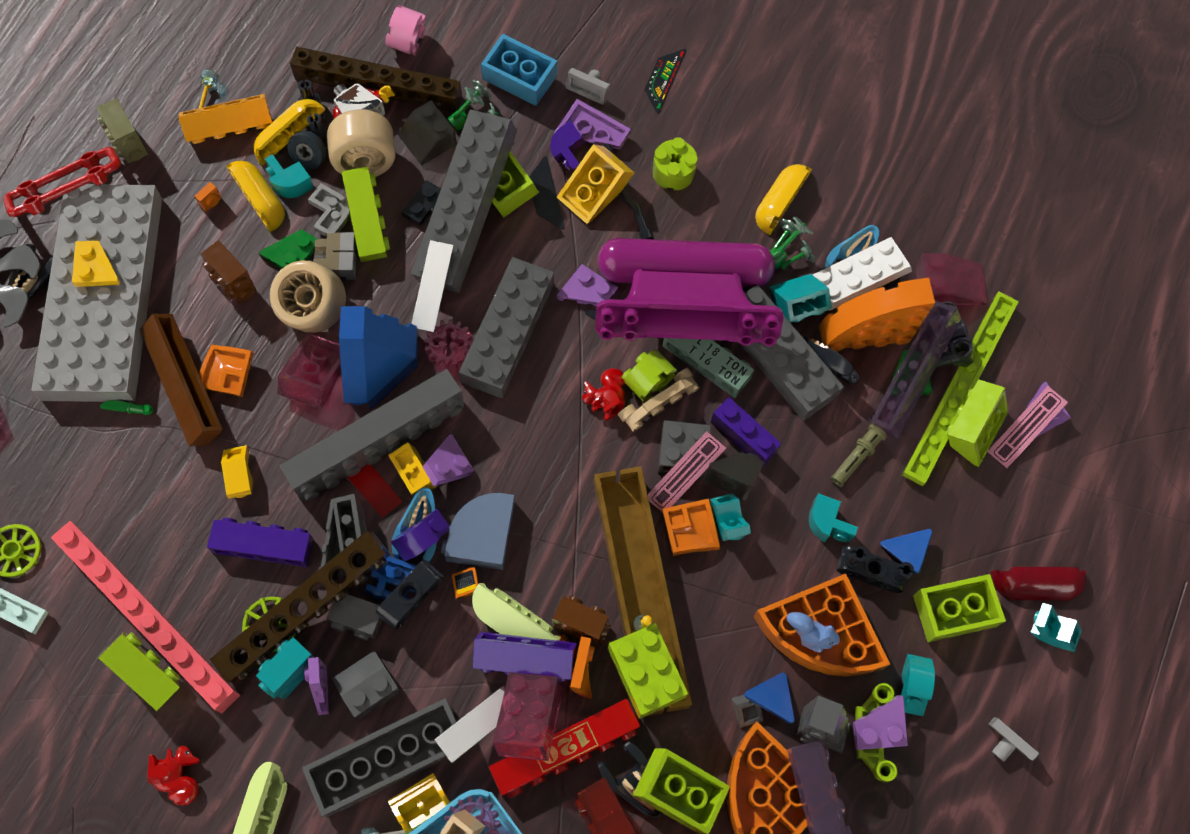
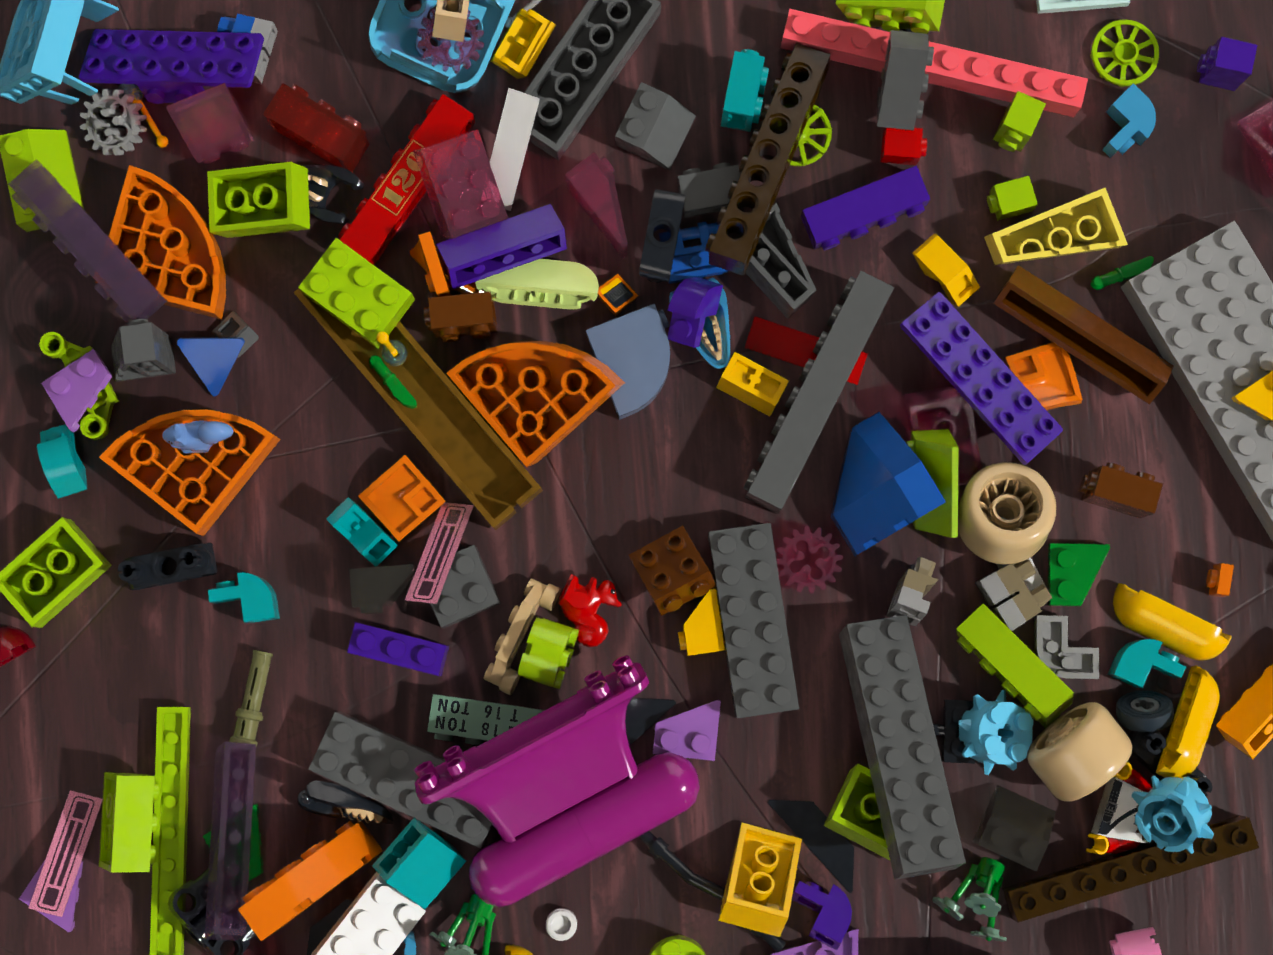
camera: 155 degrees right, 15 degrees up
medium lavender wing [304,657,329,715] -> none
white sticker [411,240,453,332] -> none
medium lavender wing [423,434,474,486] -> none
blue piece [880,529,932,574] -> none
none -> green piece [368,355,417,409]
none -> orange brick [446,341,625,467]
none -> white tile [546,908,577,941]
none -> clear pink slope [565,152,628,259]
none -> reddish brown brick [628,525,716,616]
none -> yellow slope [678,588,725,656]
none -> dark grey wedge [877,30,934,130]
none -> red brick [880,127,927,166]
none -> hips [886,557,938,626]
none -> dark purple bracket [900,292,1063,465]
none -> lime slope [906,429,959,538]
none -> medium azure brick [958,690,1034,775]
none -> light yellow wedge [984,188,1128,265]
none -> lime brick [987,176,1038,221]
none -> lime brick [993,91,1046,152]
none -> dark azure brick [1102,83,1156,158]
none -> medium azure brick [1132,776,1214,854]

